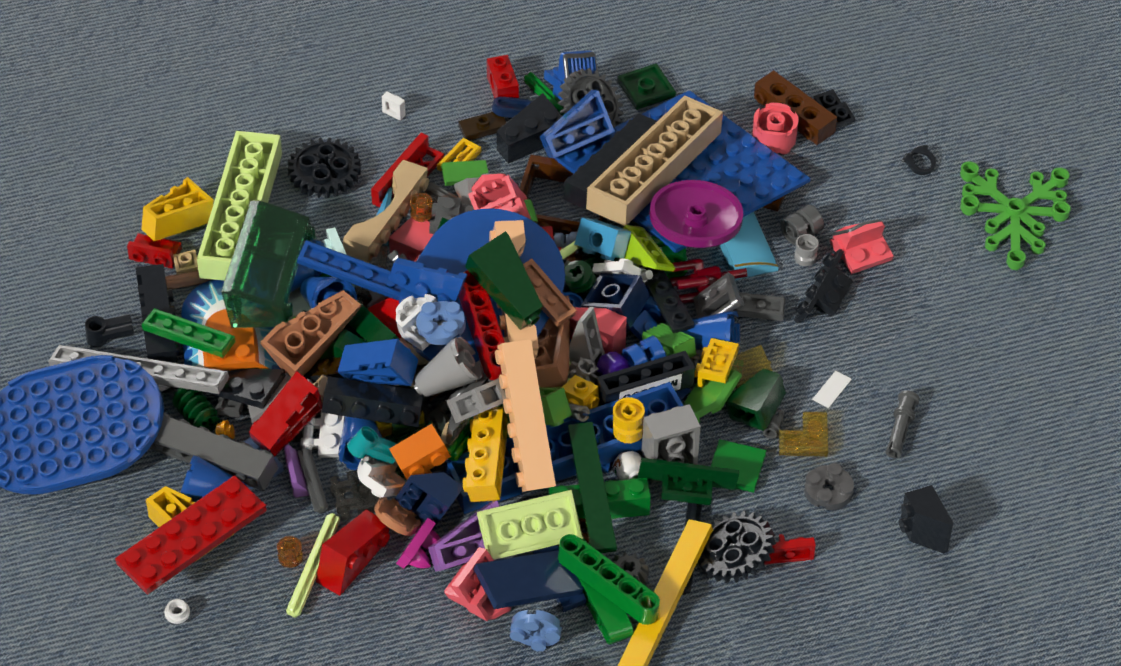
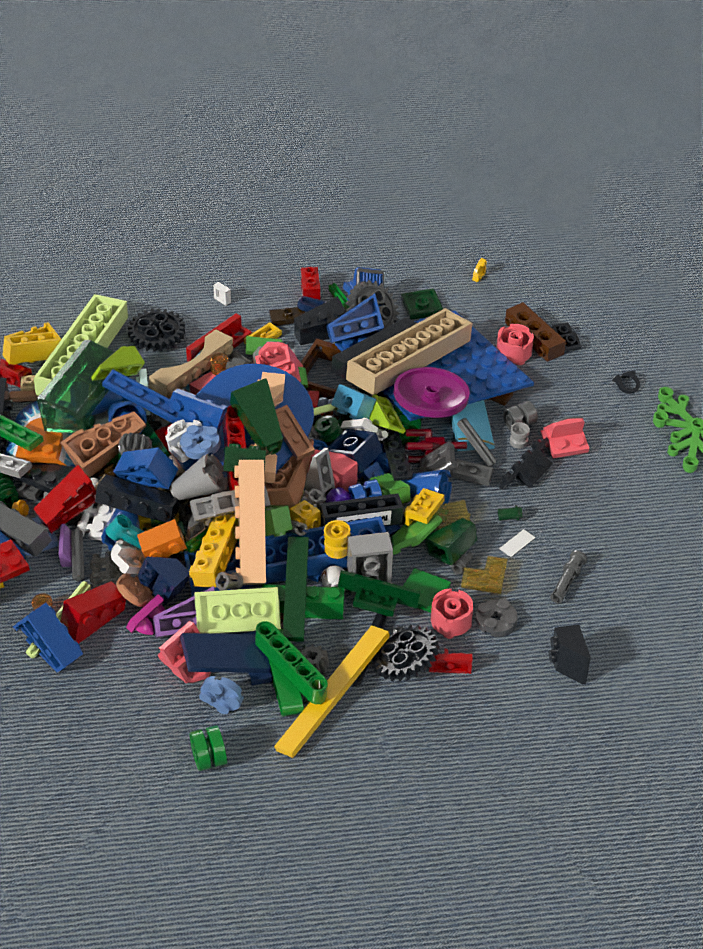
camera: 10 degrees right, 5 degrees down
none -> blue wedge [13,603,83,672]
none -> lime slope [91,346,145,381]
none -> dark grey gear [118,433,152,455]
none -> flat silver bush [215,572,243,591]
none -> dark green bracket [223,444,266,472]
none -> coral brick [431,589,473,639]
none -> dark grey axle [457,418,497,467]
none -> yellow tile [472,258,487,282]
none -> dark green pin [498,505,523,521]

